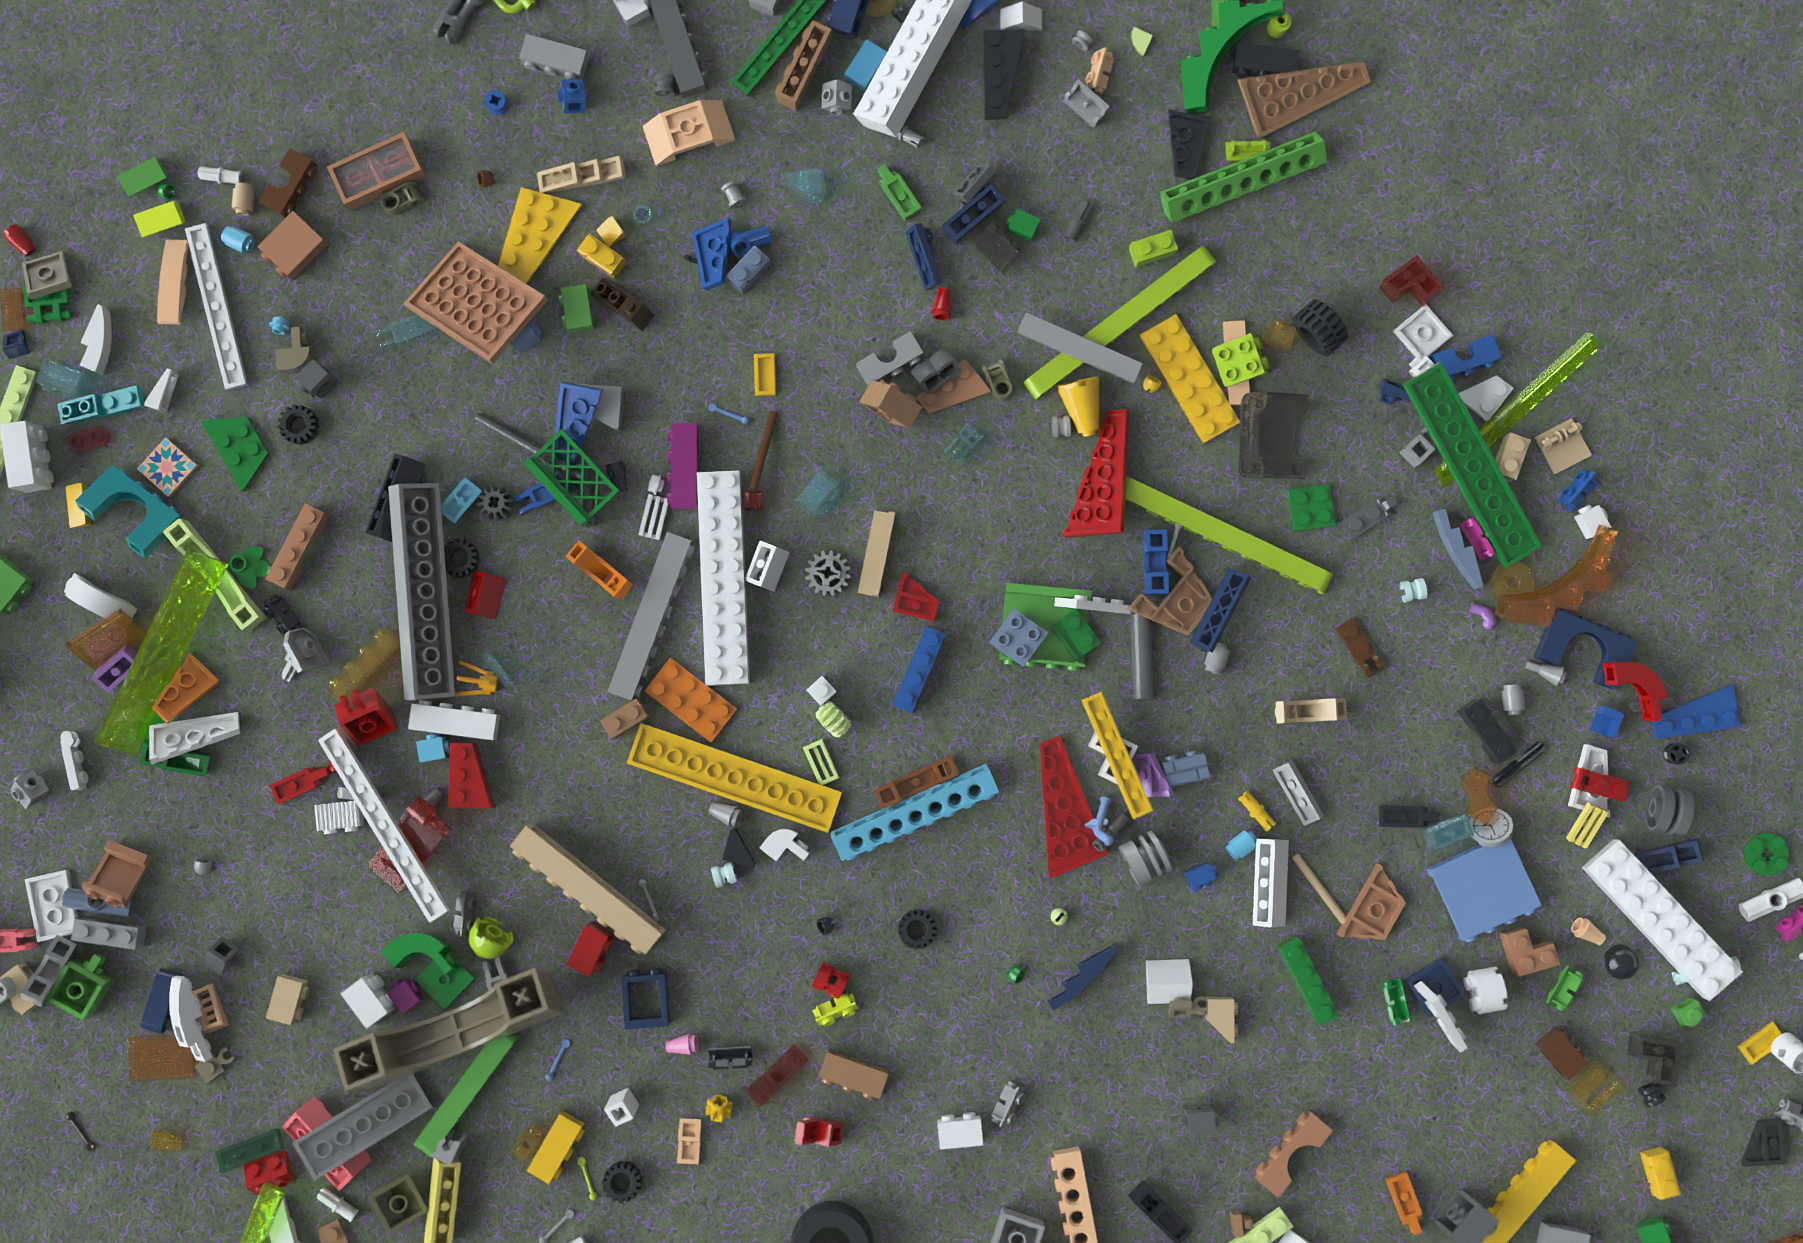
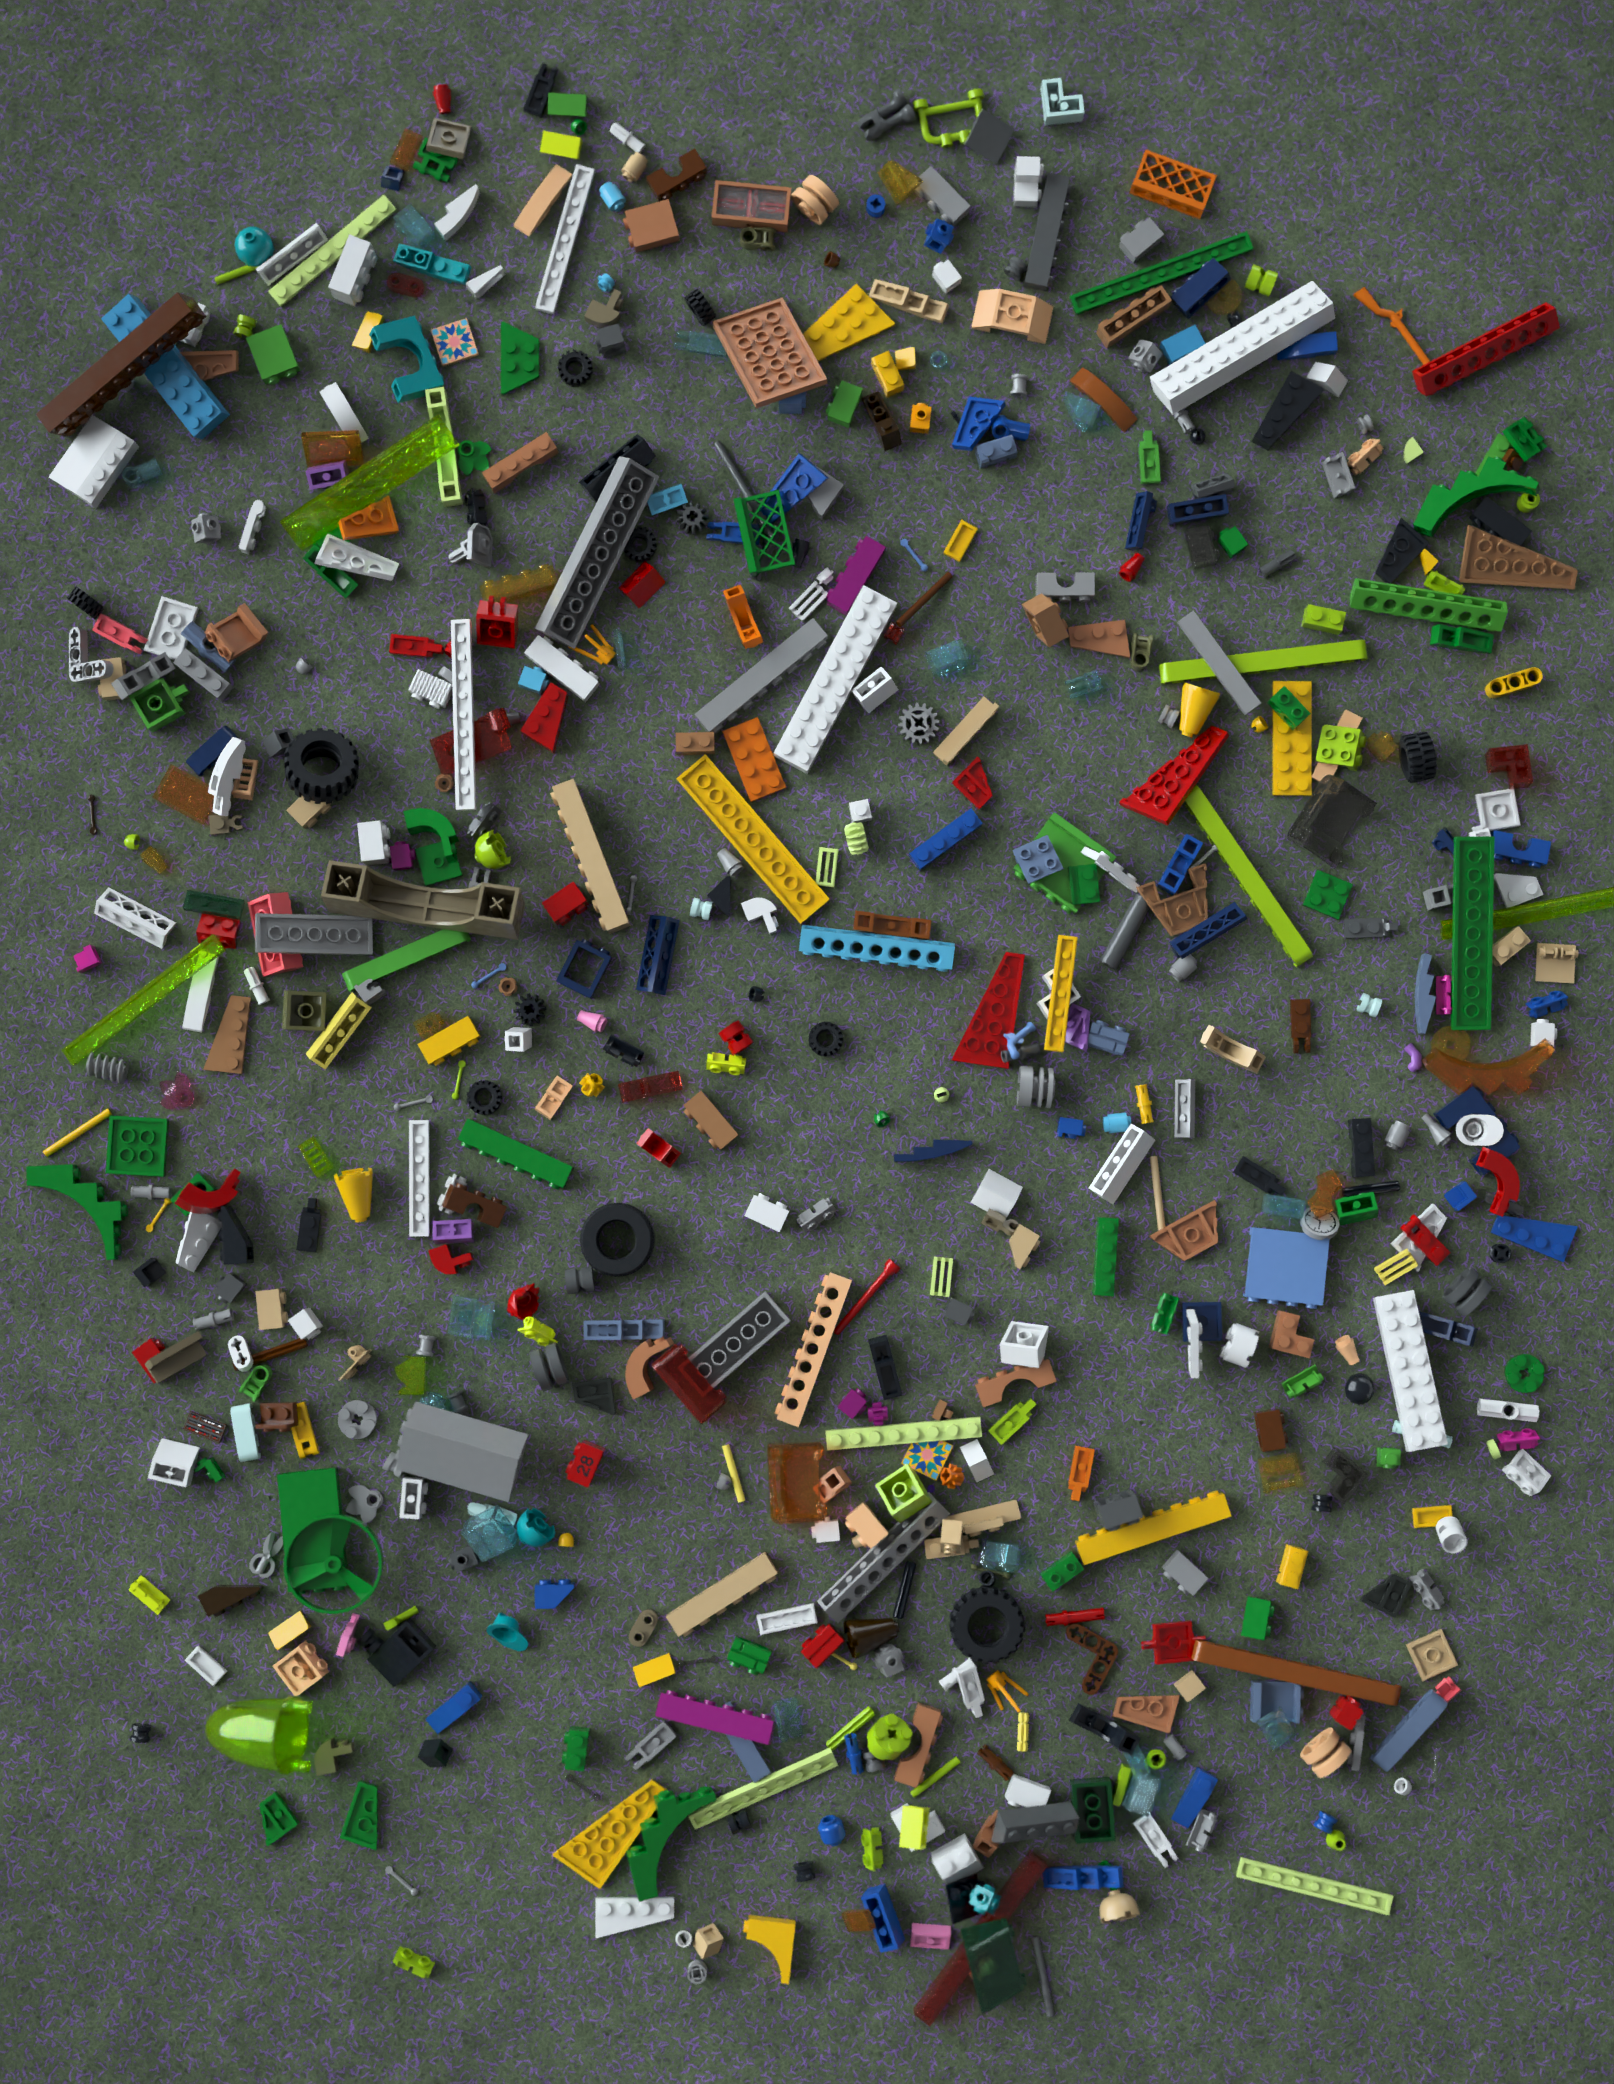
camera: 30 degrees right, 0 degrees up
dark grey brick [911,349,961,394] -> none
none -> white fence [94,887,176,949]
none -> lime hinge [124,834,140,850]
none -> black tyre [284,728,359,804]
none -> medium nougat plate [435,774,454,792]
none -> green brick [458,1118,574,1190]
none -> medium nougat plate [498,977,518,996]
none -> black gear [514,993,547,1026]
none -> black hinge [523,63,558,118]
none -> dark blue fence [636,915,680,995]
none -> black tyre [684,289,716,326]
none -> light nougat wheel [791,175,840,225]
none -> red piece [834,1258,901,1335]
none -> clear yellow wing [877,160,923,204]
none -> light orange brick [910,403,932,434]
none -> yellowish green tile [930,1257,953,1297]
none -> white brick [932,260,962,294]
none -> lime hinge [988,1398,1036,1445]
none -> white slope [1000,1321,1049,1368]
none -> dark orange slope [1070,367,1137,433]
none -> black hinge [1190,429,1205,445]
none -> green brick [1267,686,1311,730]
none -> green brick [1335,1192,1378,1226]
none -> yellow slope [1419,549,1438,576]
none -> green slope [1430,624,1494,654]
none -> white piece [1456,1114,1504,1146]
none -> yellow beam [1485,667,1543,698]
none -> yellowish green tile [1486,1439,1501,1459]

